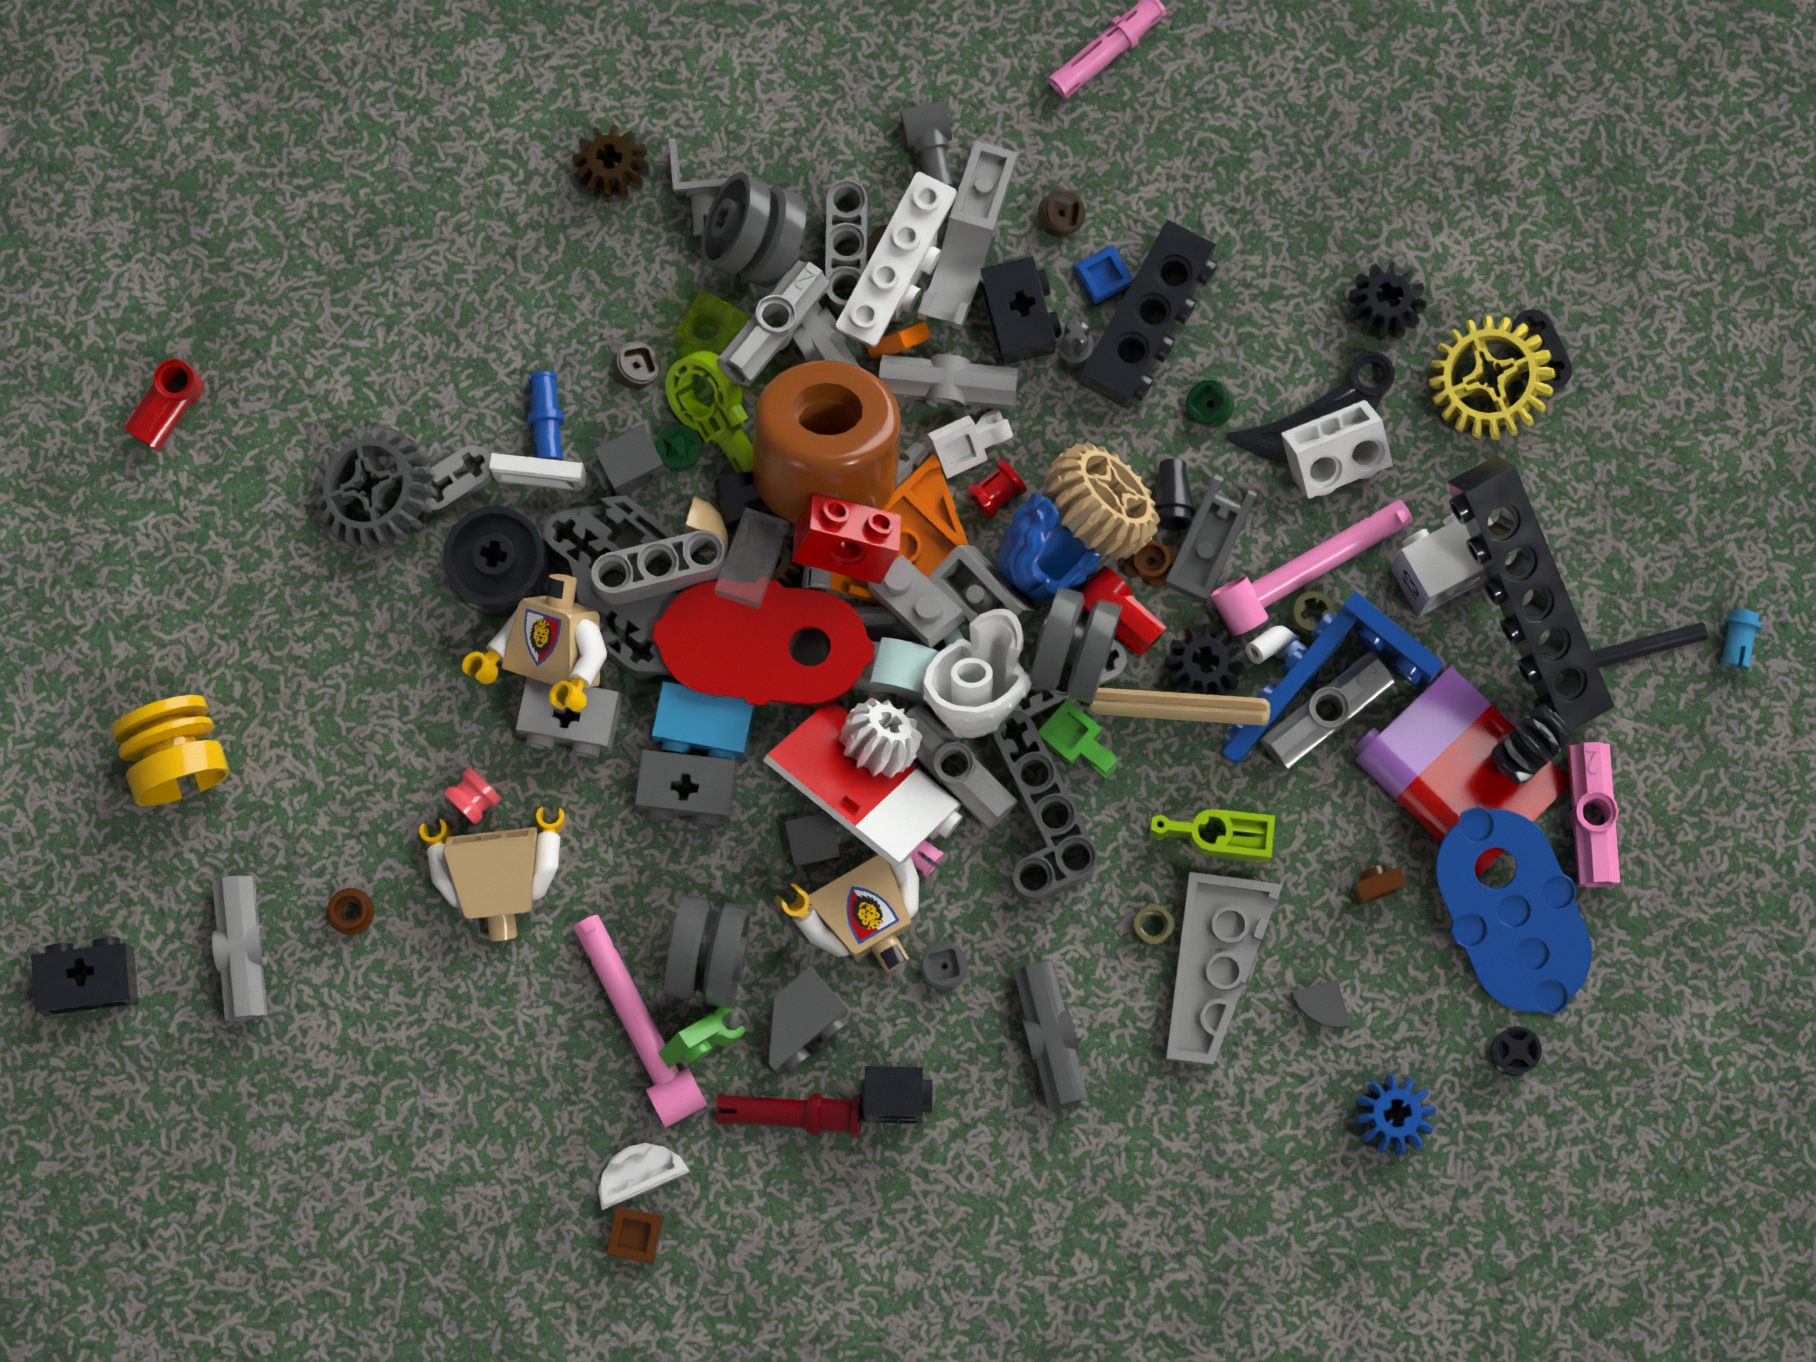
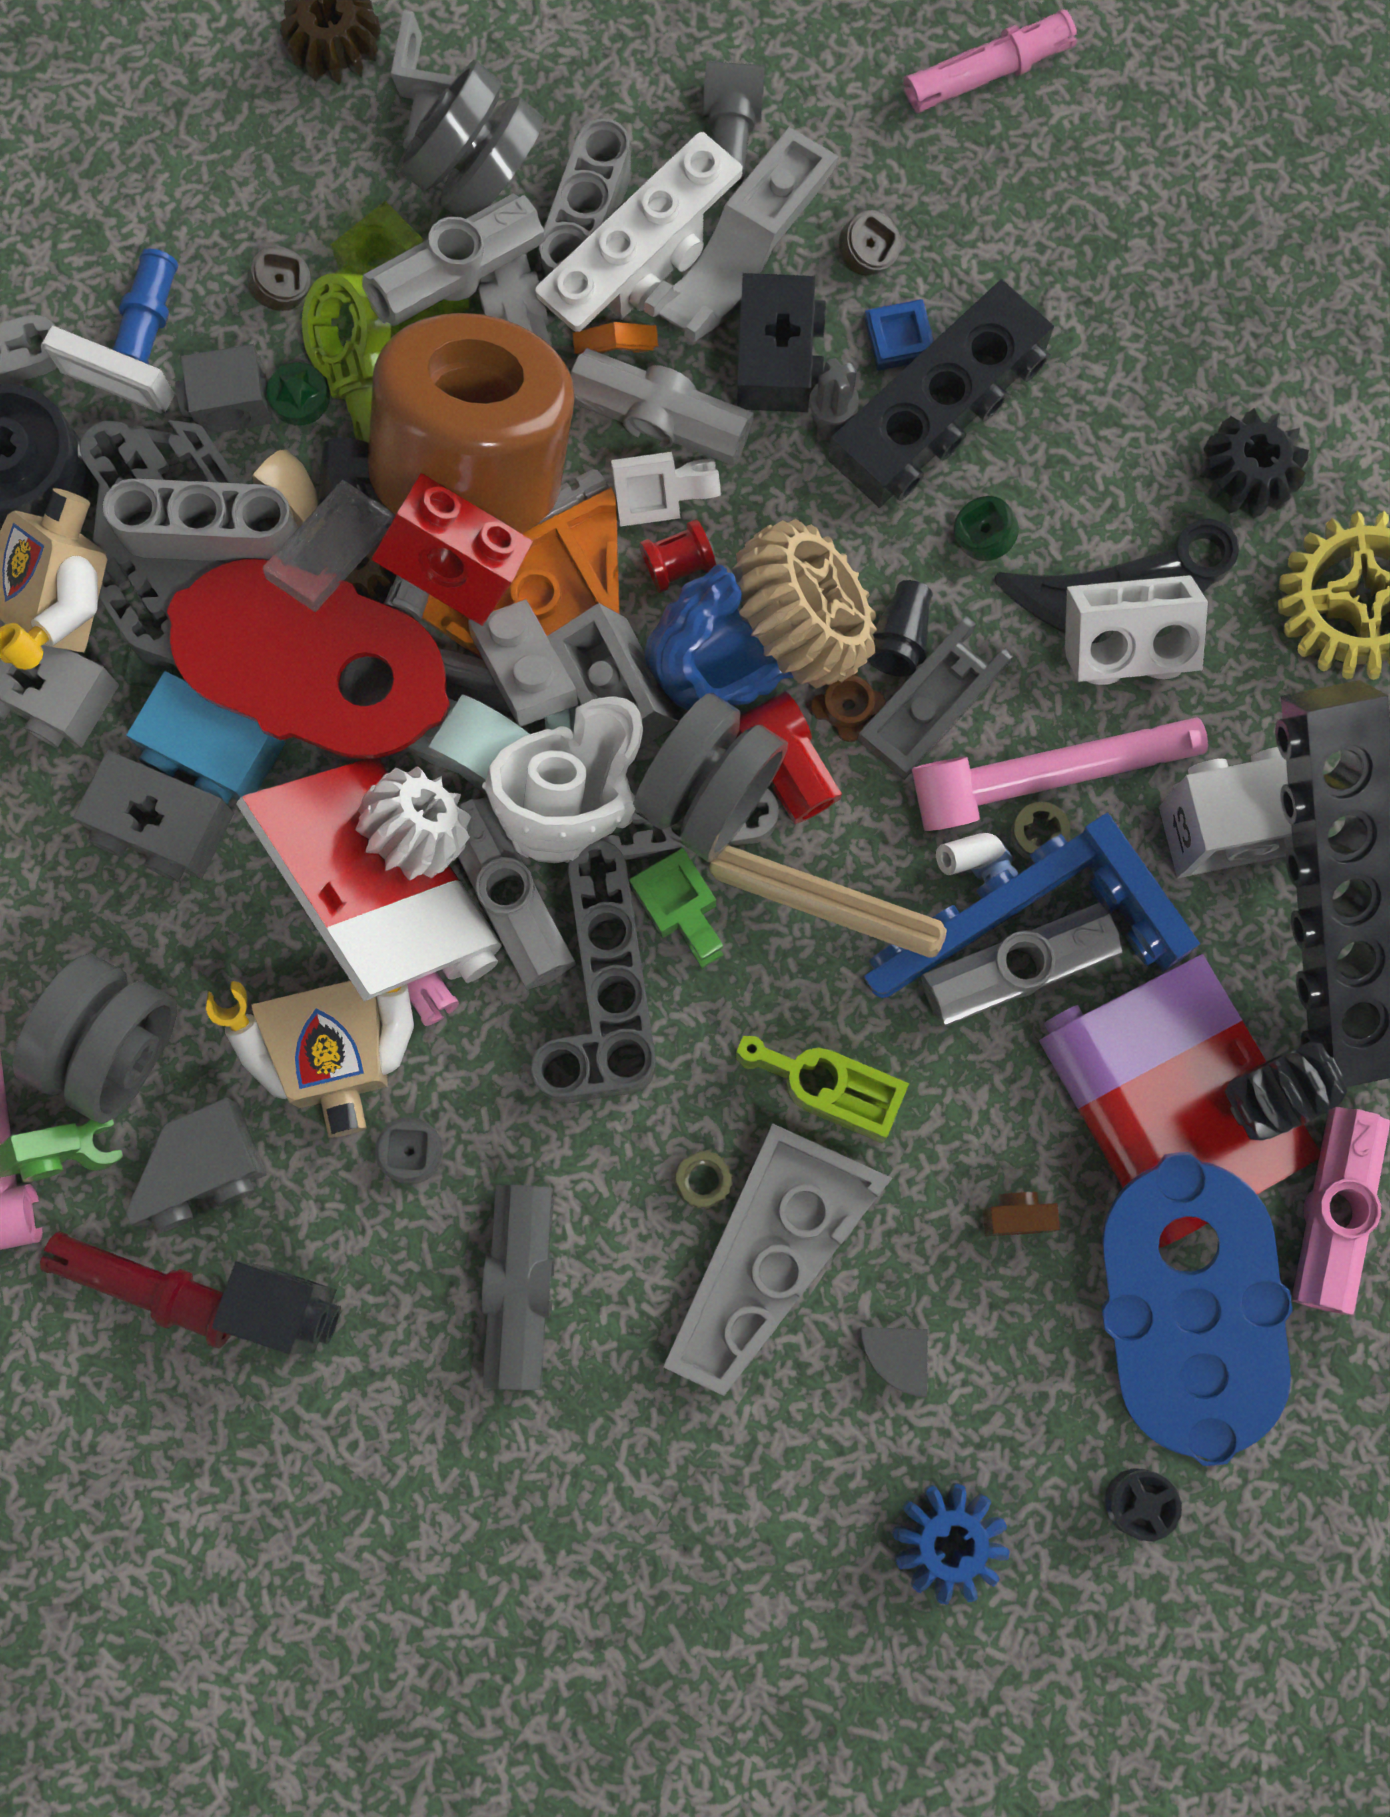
camera: 15 degrees right, 0 degrees up
dark grey tile [785,812,841,868] -> none
black gear [1164,624,1244,696] -> none

